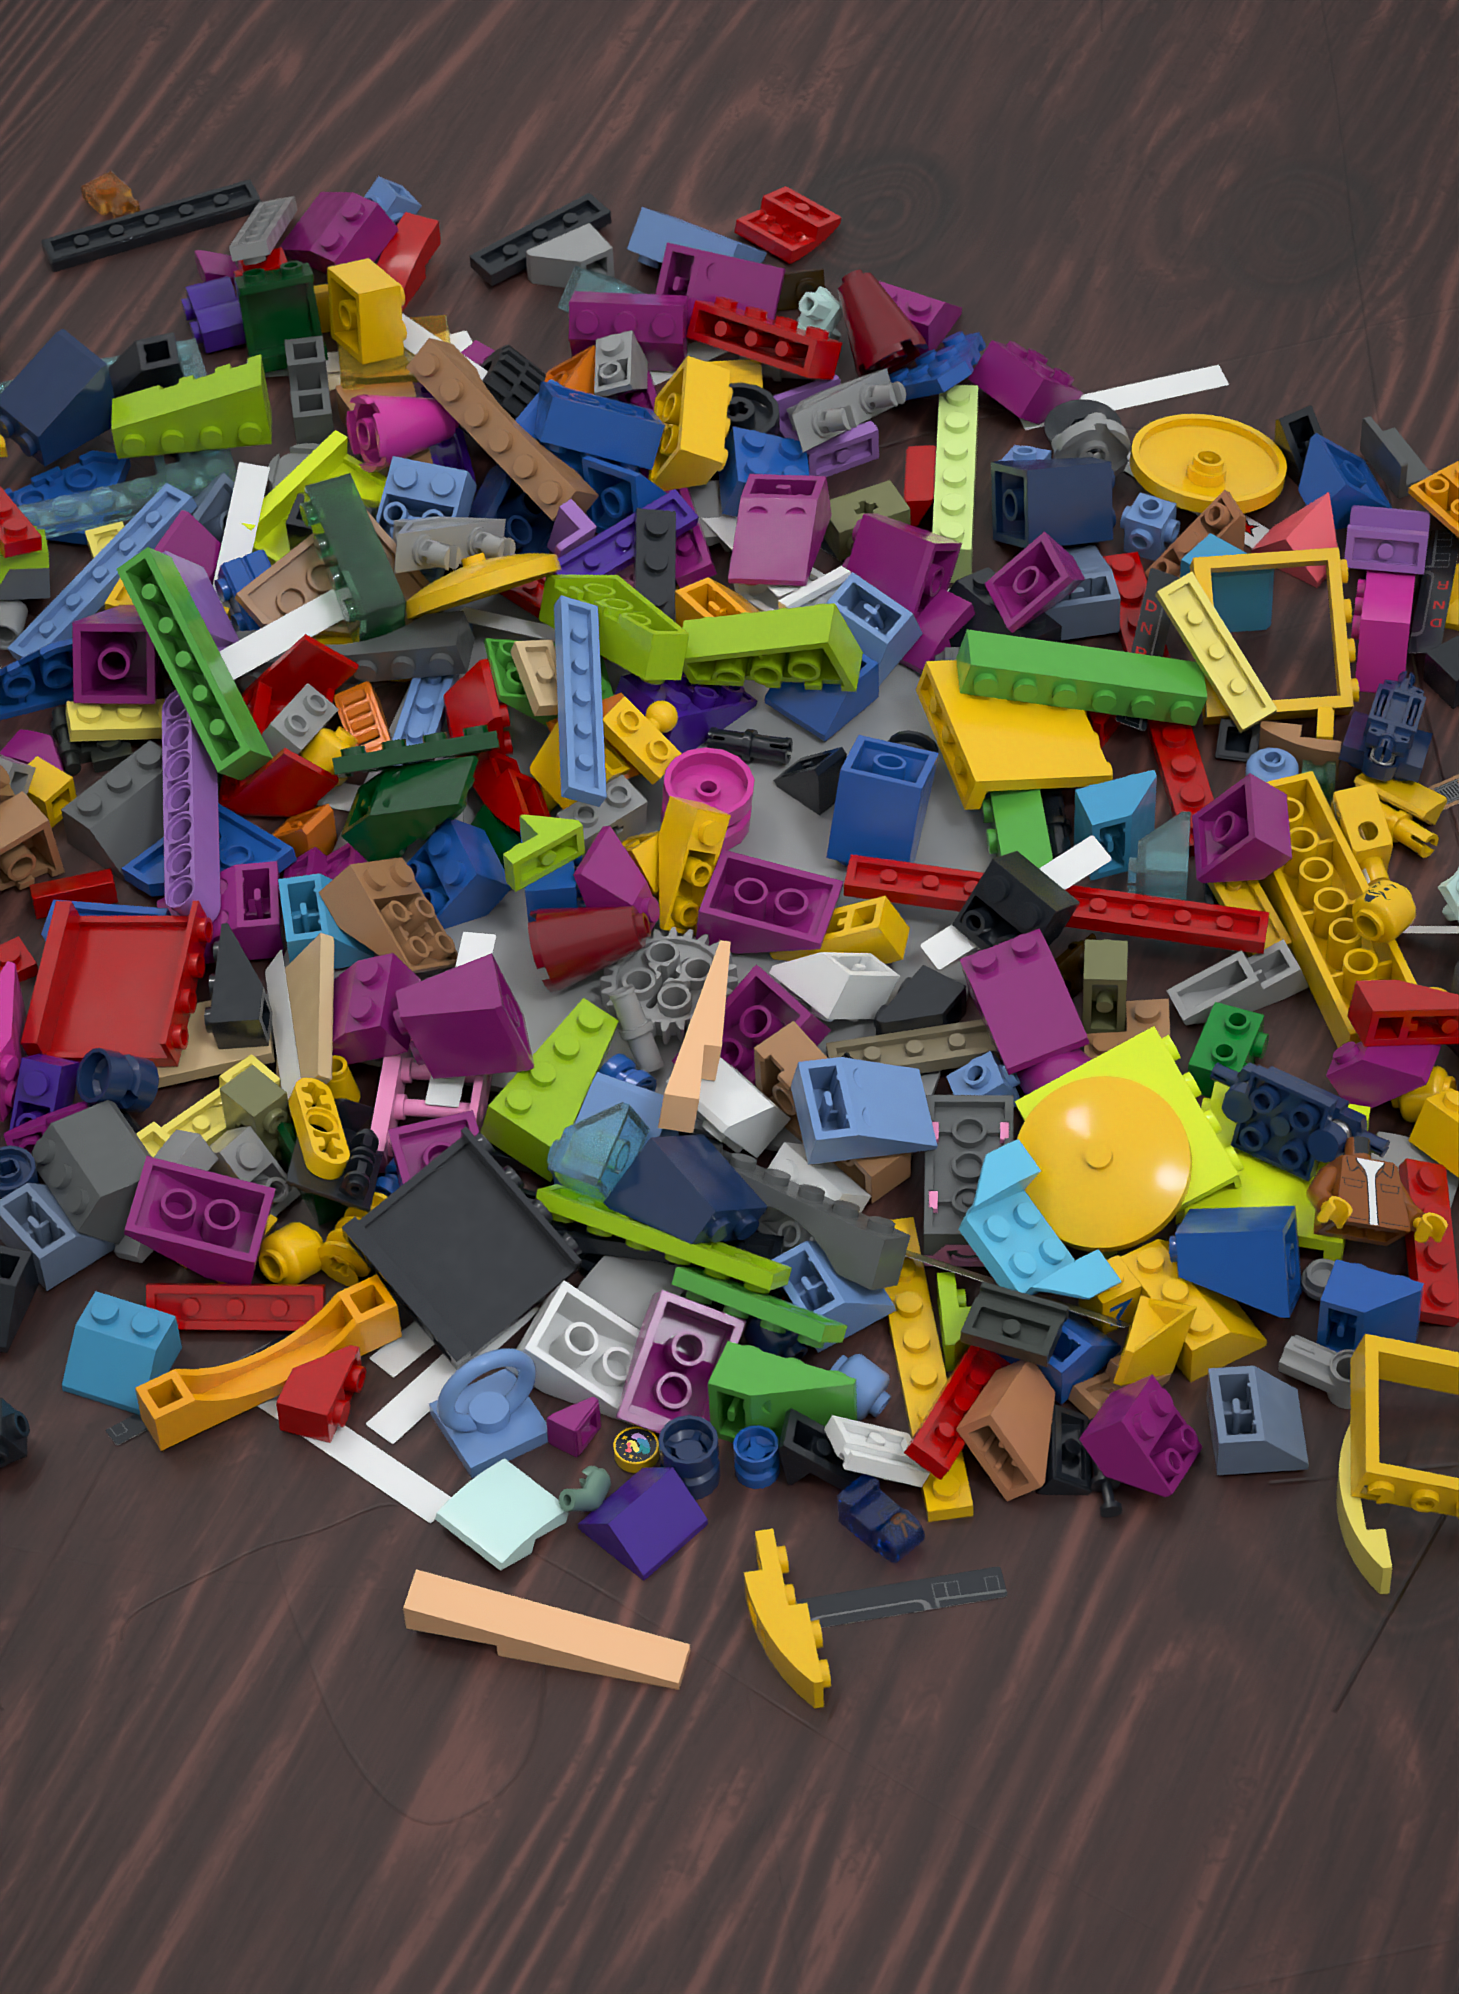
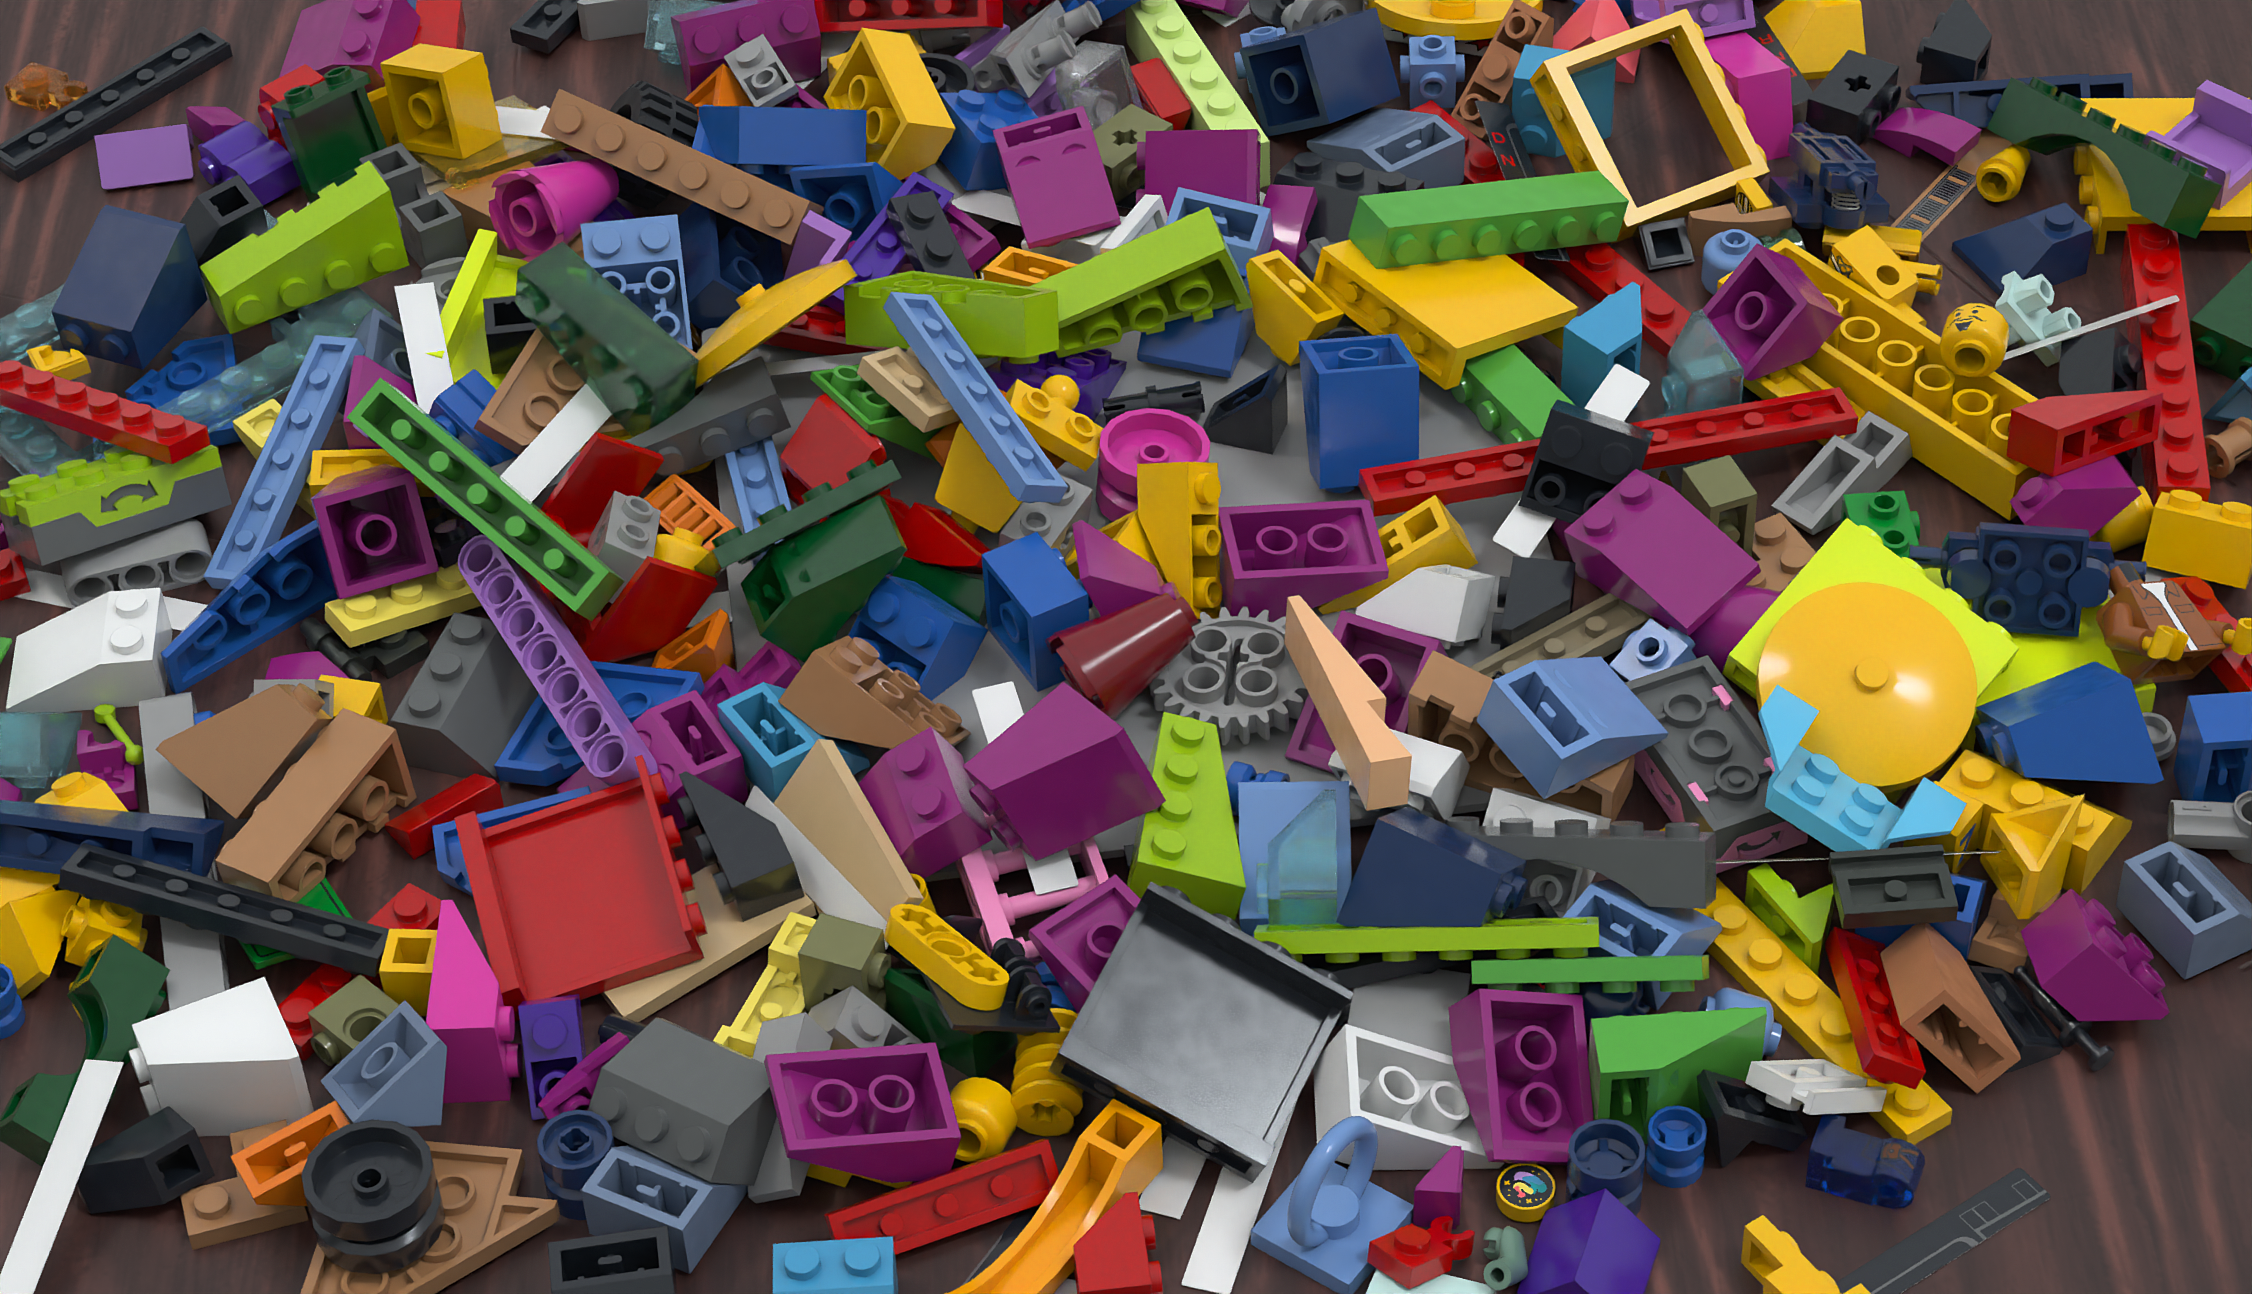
camera: 25 degrees left, 5 degrees down
dark blue wheel [76,1048,159,1113] -> none
light grey plate [229,196,297,265] -> none
light grey connector [392,516,516,574] -> none
lime slope [503,815,585,892] -> none
light grey pin [608,984,665,1073] -> none
magenta slope [984,531,1085,633] -> none
light yellow plate [1155,572,1278,733] -> none
none -> medium lavender panel [94,124,195,191]
none -> clear slope [1055,40,1143,131]
none -> yellow slope [1246,250,1345,366]
none -> red plate [1367,1215,1475,1289]

